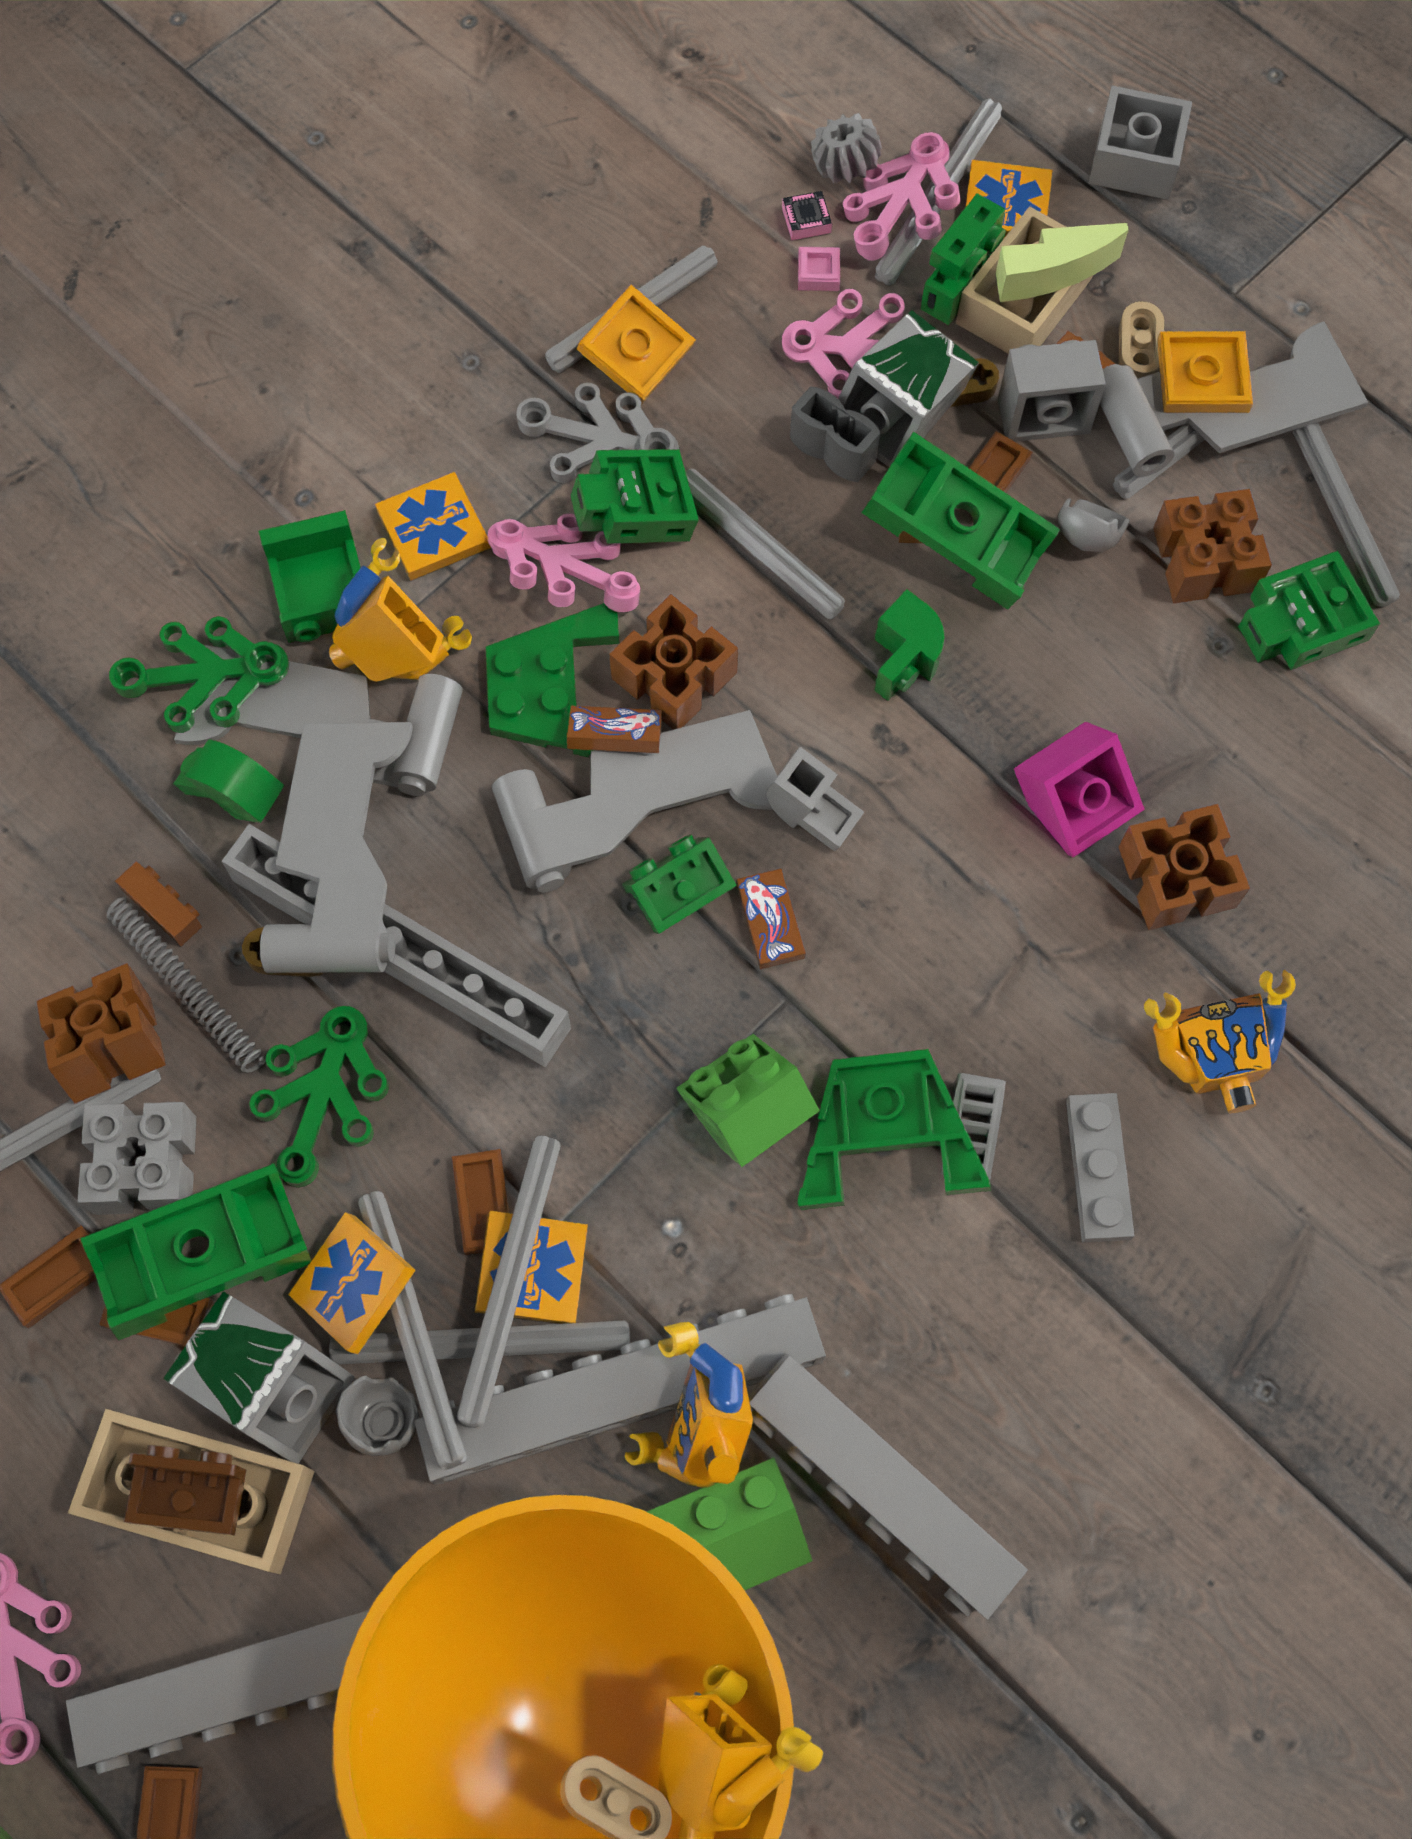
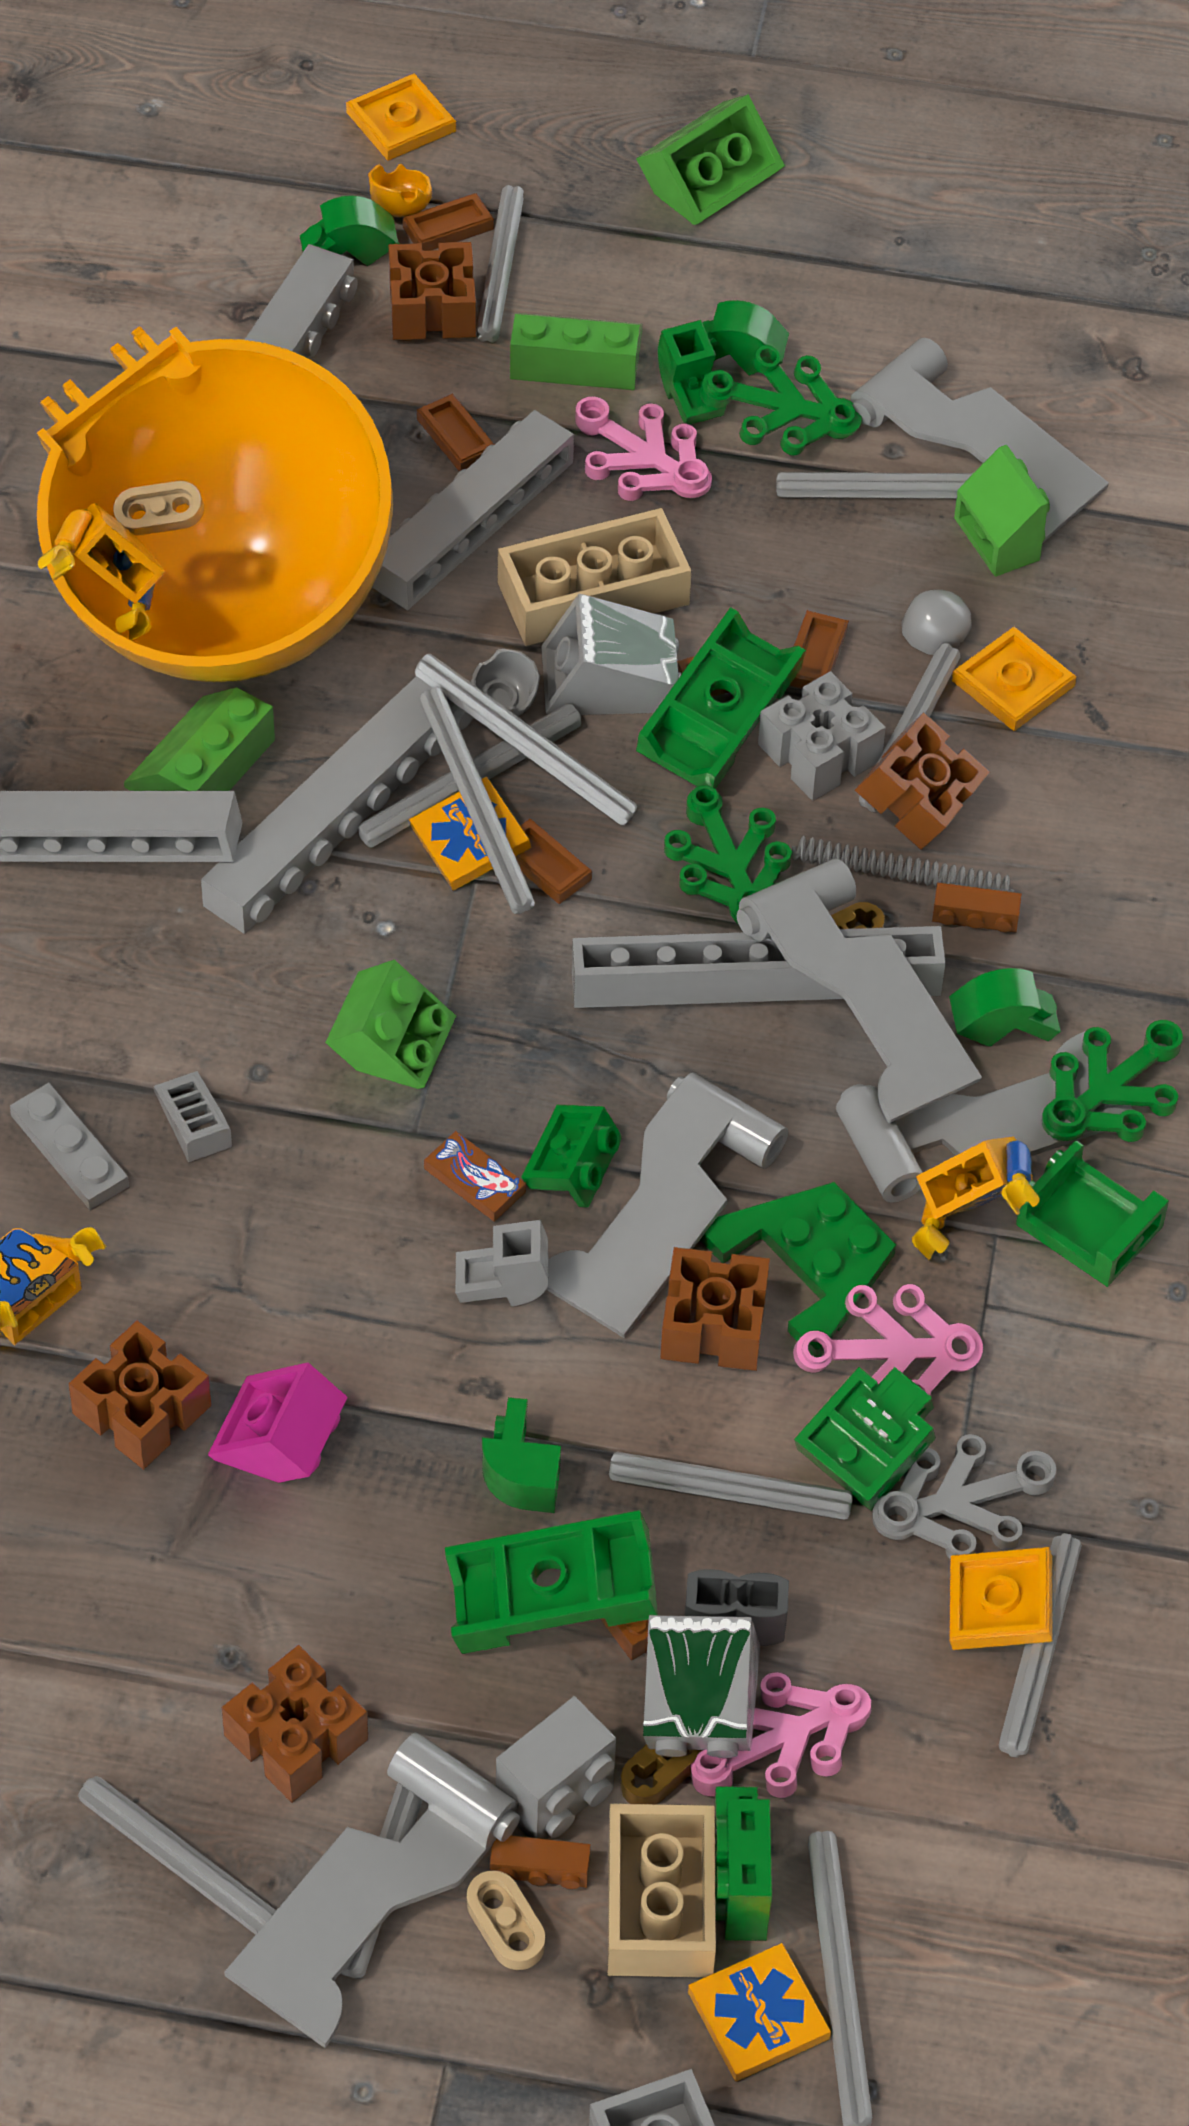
camera: 145 degrees right, 15 degrees down
reddish brown bracket [124,1445,247,1536] -> none
light orange tile [288,1212,416,1354] -> none
light orange tile [375,472,491,581] -> none
dark orange tile [567,706,662,753] -> none
torso [625,1322,753,1488] -> none
tile [782,191,832,240] -> none
bright pink tile [798,247,840,291] -> none
green wing [798,1049,991,1210] -> none
light grey gear [811,113,882,184] -> none
bright pink plant [843,132,961,261] -> none
dark orange tile [969,431,1032,493] -> none
yellowish green slope [995,223,1128,302] -> none
light grey hair [1057,498,1130,552] -> none
light orange tile [1157,331,1253,413] -> none
green piece [1238,551,1380,670] -> none

